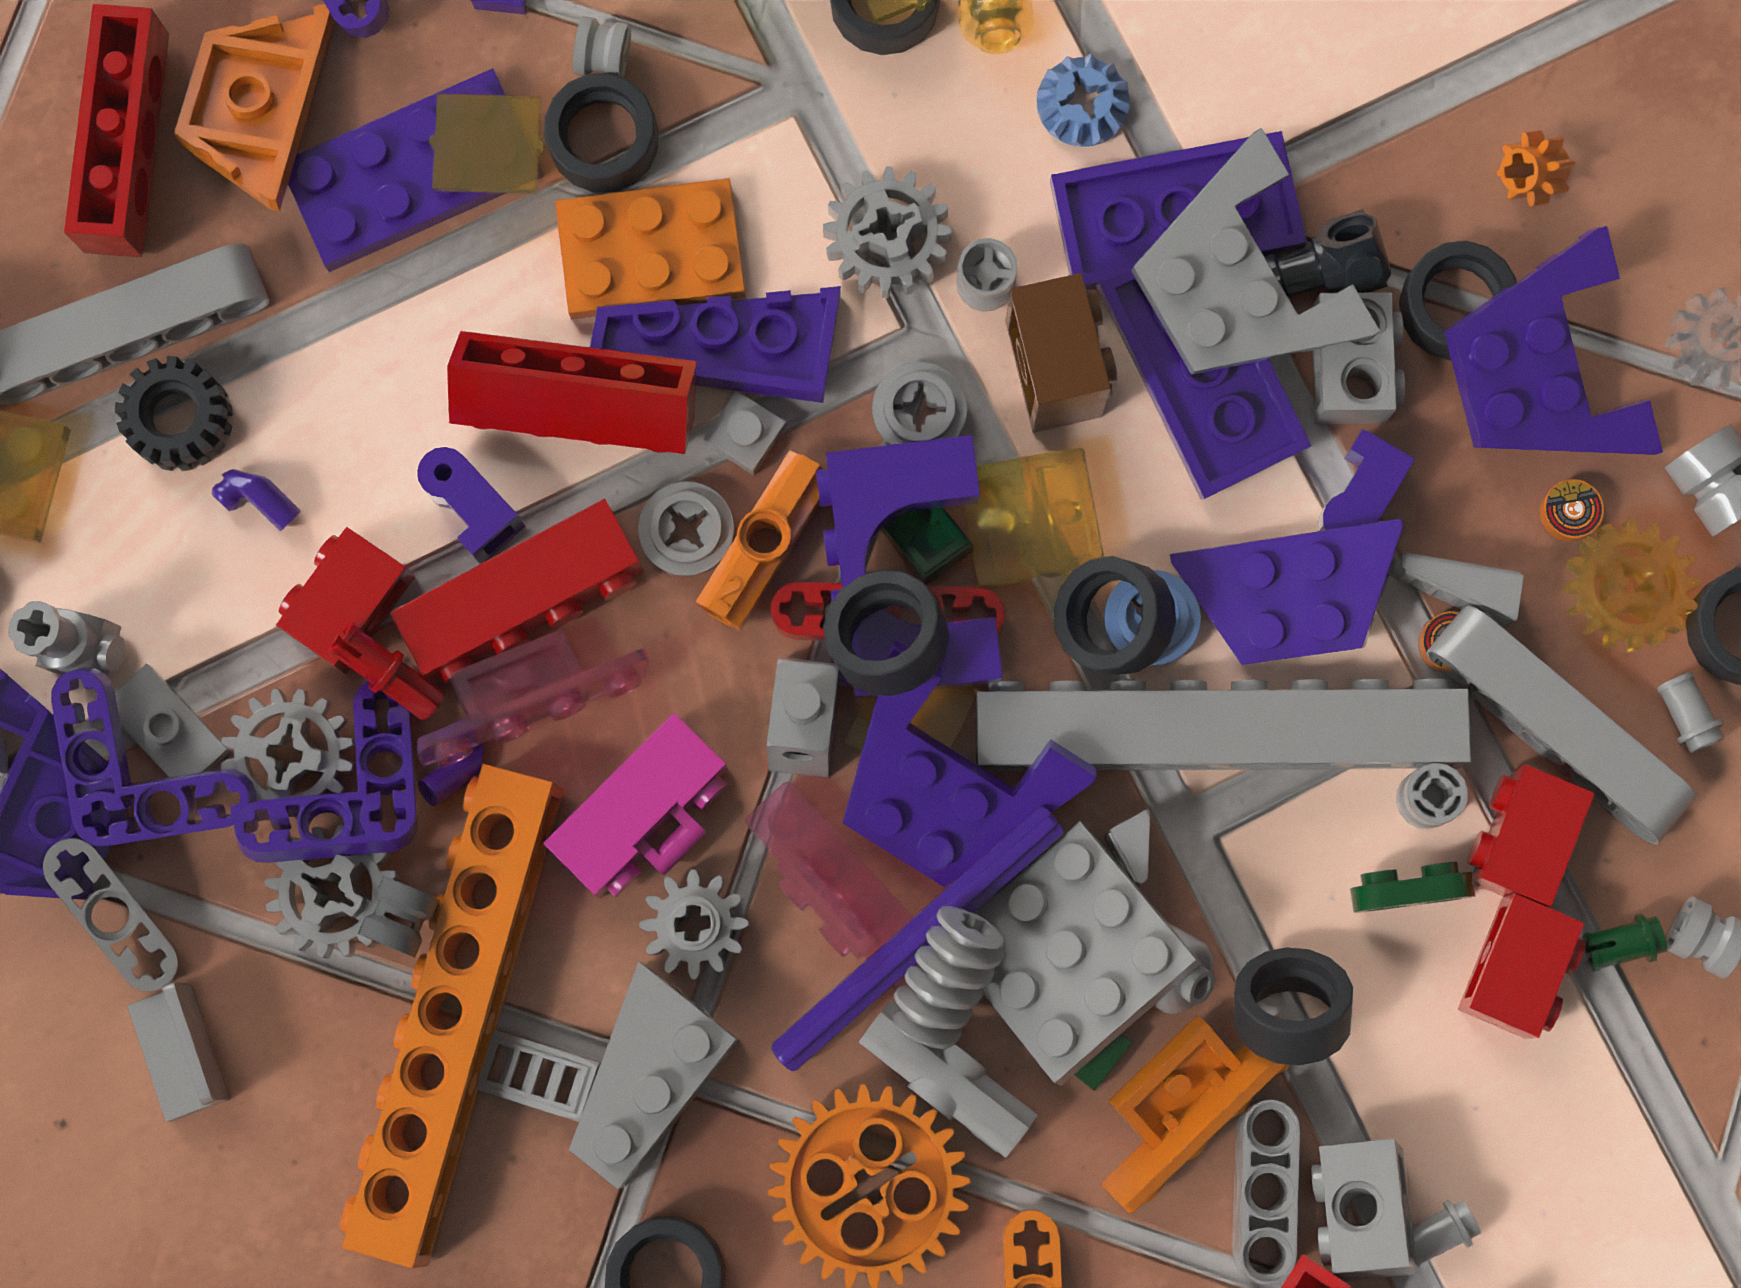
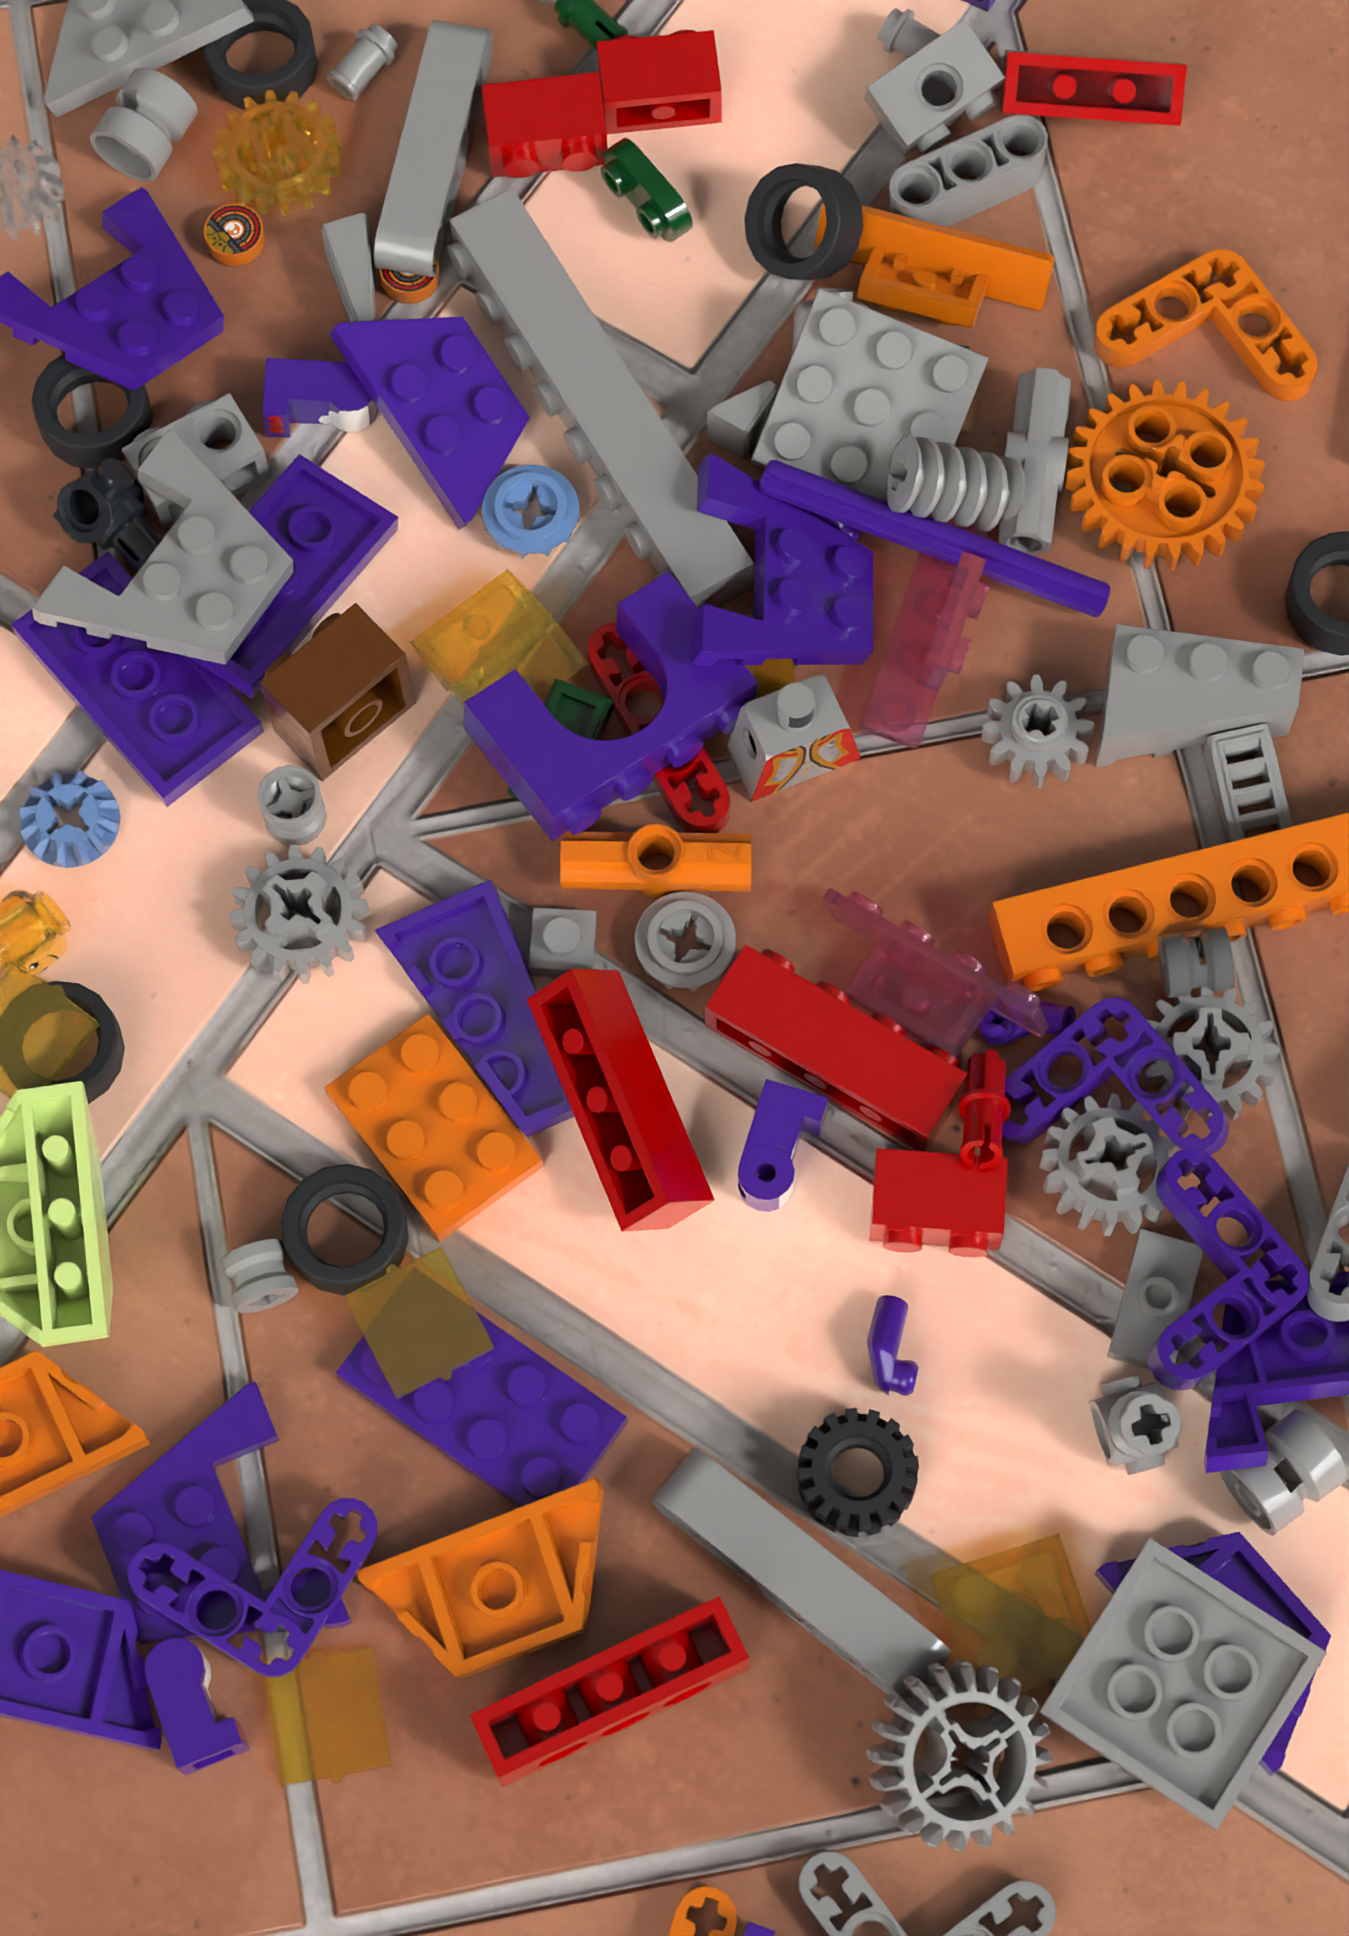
camera: 120 degrees left, 10 degrees down
dark pink piece [543,713,729,899] -> none
black tyre [823,570,949,696] -> none
light grey gear [872,362,967,445] -> none
black tyre [1053,556,1176,675] -> none
light grey wheel [1396,763,1468,829] -> none

